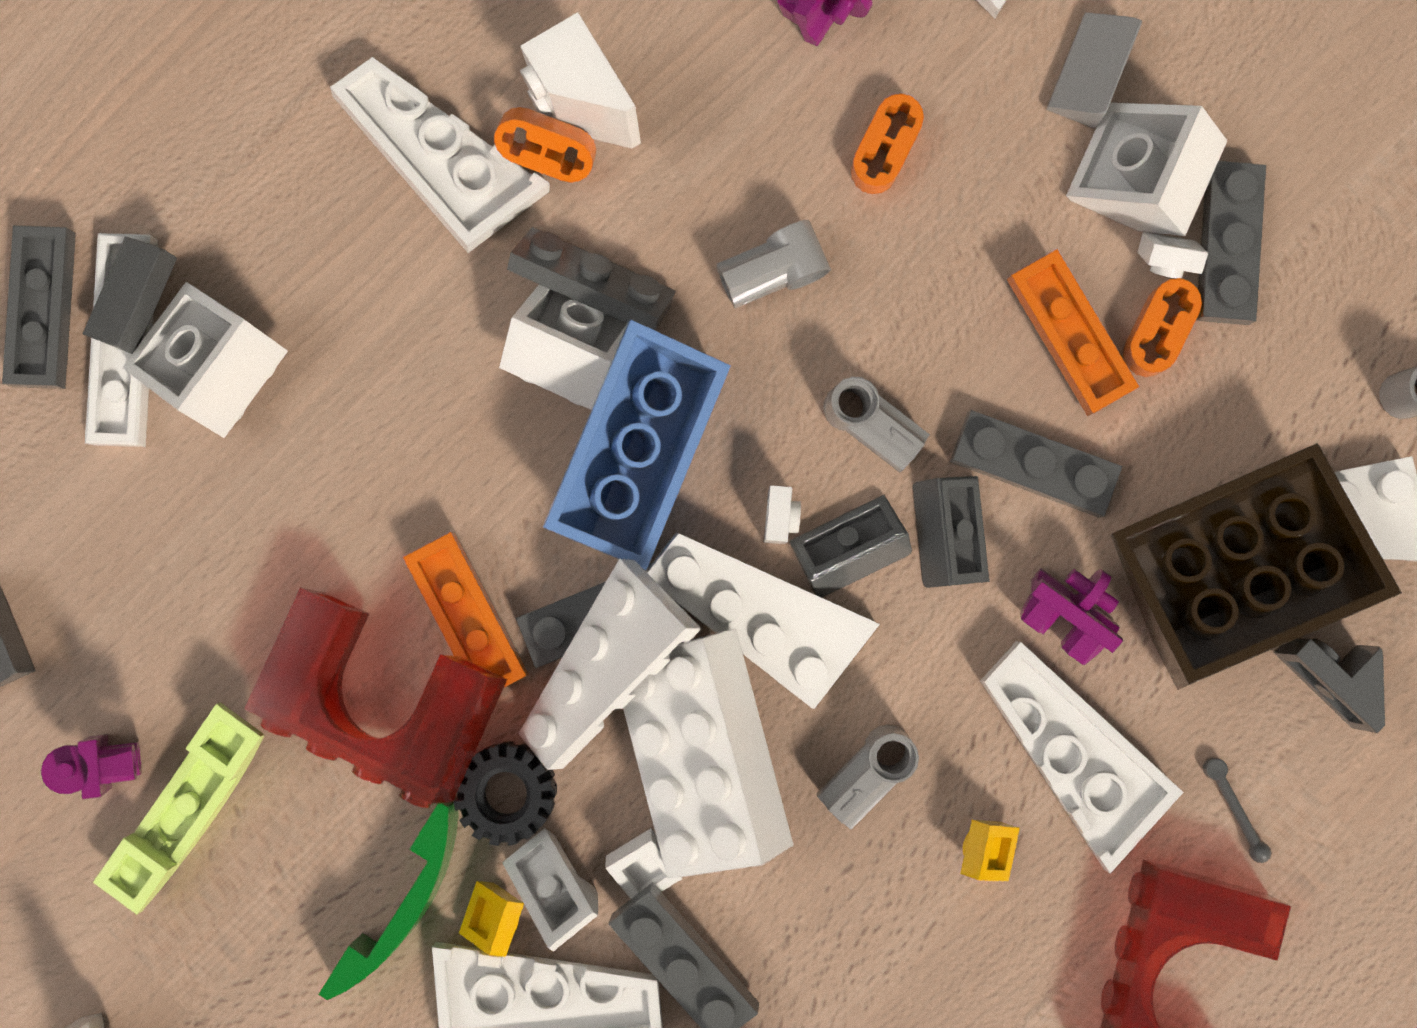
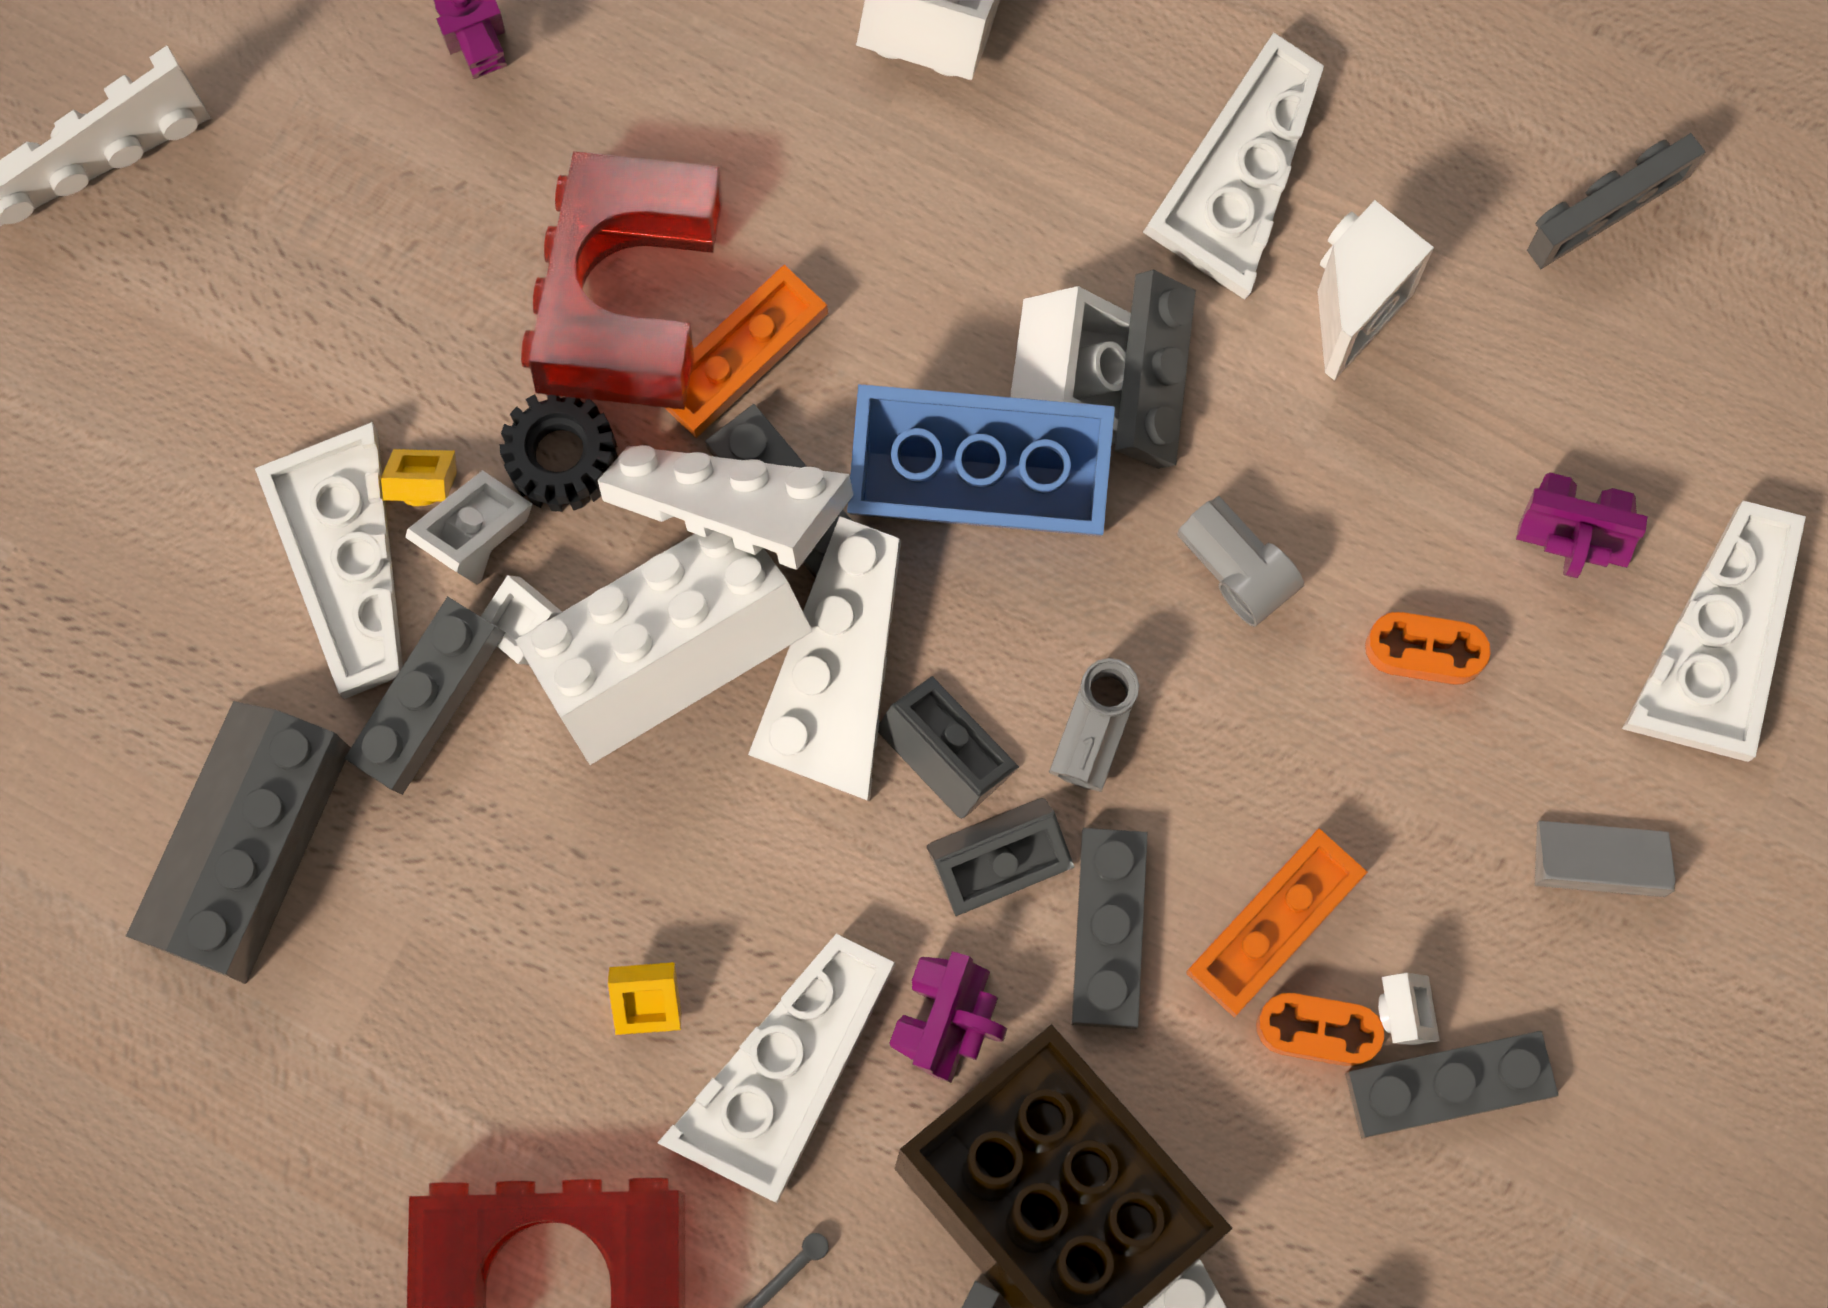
camera: 75 degrees right, 10 degrees down
yellowish green slope [93,702,265,915] -> none
green slope [318,794,459,1001] -> none
orange beam [494,107,596,183] -> none
white plate [764,485,801,544] -> none
light grey piece [817,725,919,830] -> none
white slope [1066,103,1227,236] -> none

